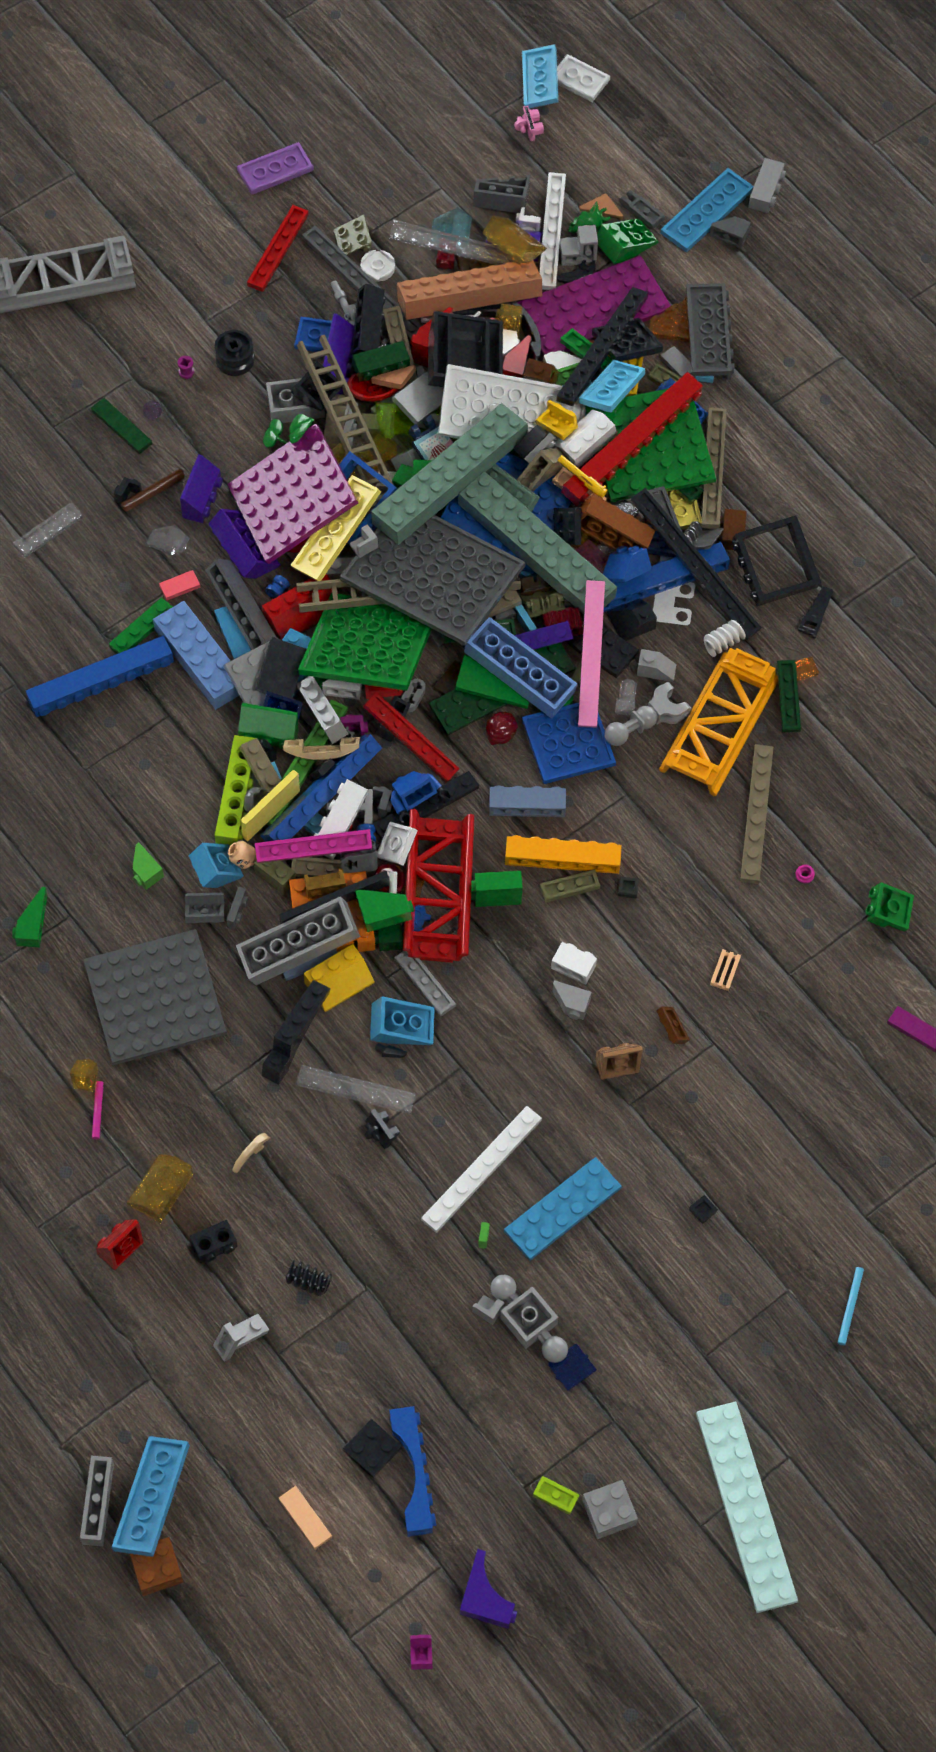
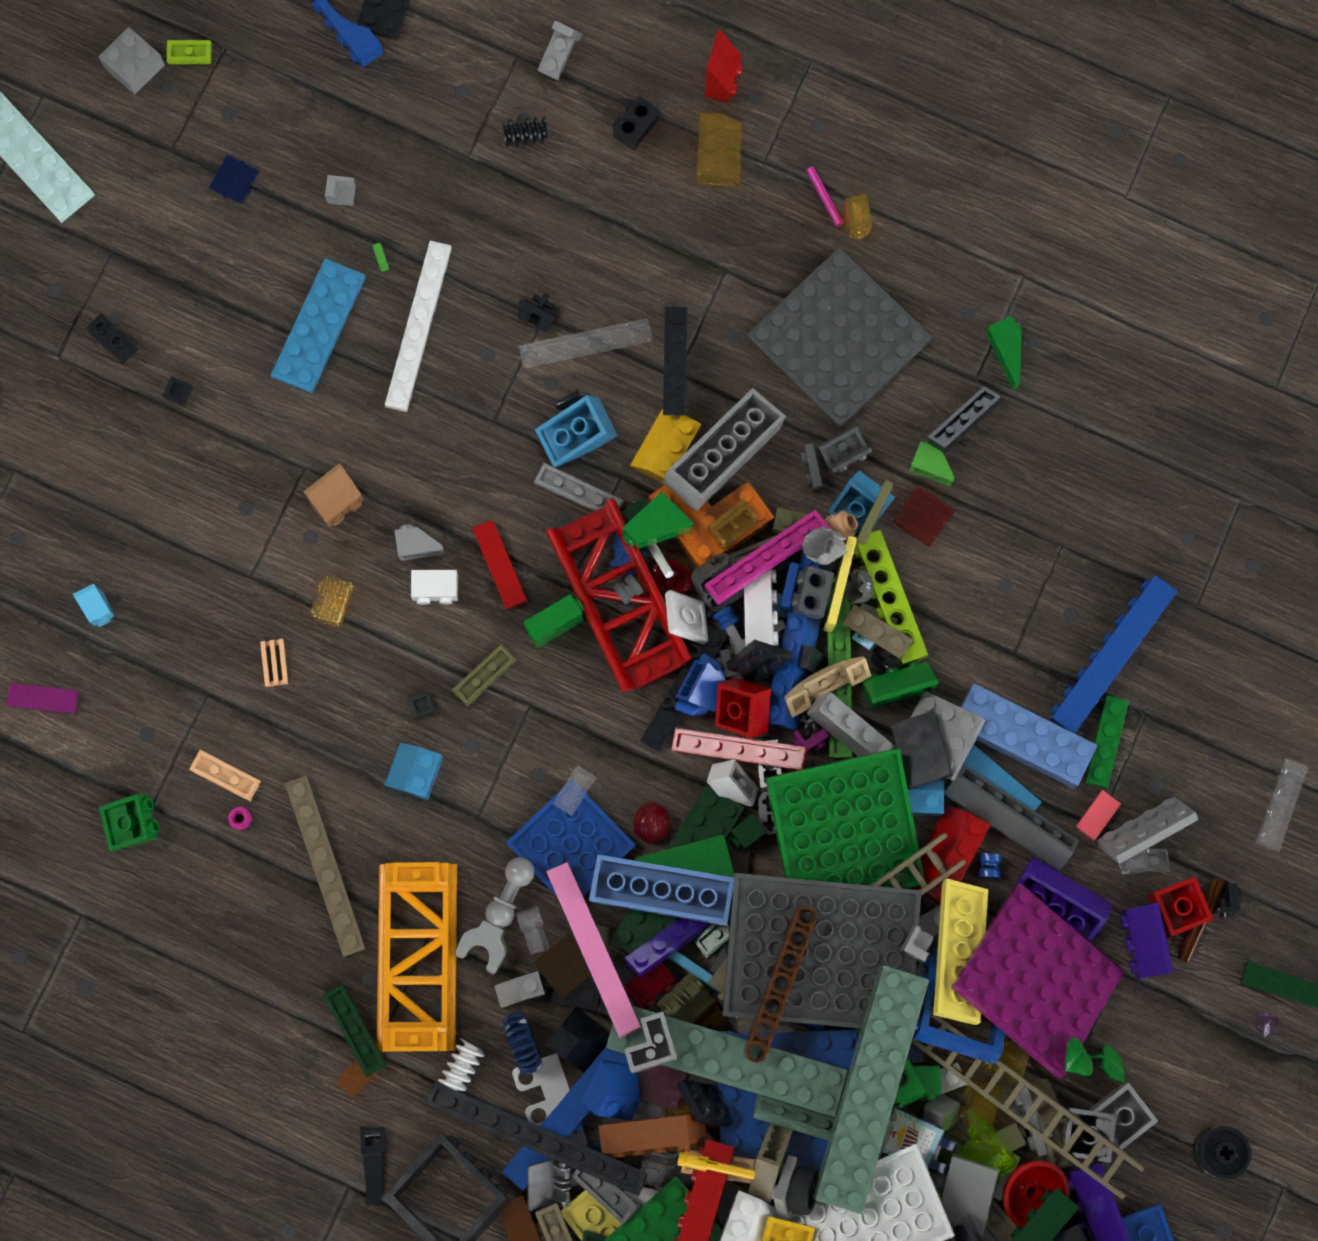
camera: 150 degrees right, 15 degrees up
magenta bush [177,356,194,379] -> none
tan piece [233,1133,270,1173] -> none
clear blue slope [263,691,303,719] -> none
black tile [279,871,389,924] -> none
nougat tile [371,365,416,390] -> none
sand blue brick [489,785,566,817] -> none
light grey brick [490,1275,568,1363] -> none
light orange brick [505,835,622,874] -> none
reddish brown plate [656,1007,690,1044] -> none
none -> medium azure slope [73,584,115,626]
none -> black brick [85,313,138,365]
none -> light nougat tile [189,750,261,801]
none -> clear yellow brick [311,575,354,629]
none -> dark azure slope [385,743,443,801]
none -> red tile [472,520,527,610]
none -> dark blue gear [502,1011,543,1075]
none -> dark brown tile [533,933,592,999]
none -> clear plate [553,765,597,816]
none -> dark grey wheel [613,573,644,605]
none -> light grey brick [624,1012,678,1074]
none -> white slope [707,759,759,807]
none -> red brick [715,678,771,738]
none -> black plate [726,639,791,681]
none -> dark green brick [730,814,767,853]
none -> reddish brown beam [743,905,817,1063]
none -> blue tile [780,562,799,612]
none -> dark grey brick [791,566,834,620]
none -> light grey hair [802,527,847,565]
none -> olive tile [857,480,895,545]
none -> clear red tile [893,485,955,547]
none -> black plate [927,386,1001,454]
none -> light grey plate [1097,797,1199,864]
none -> red slope [1146,876,1213,937]

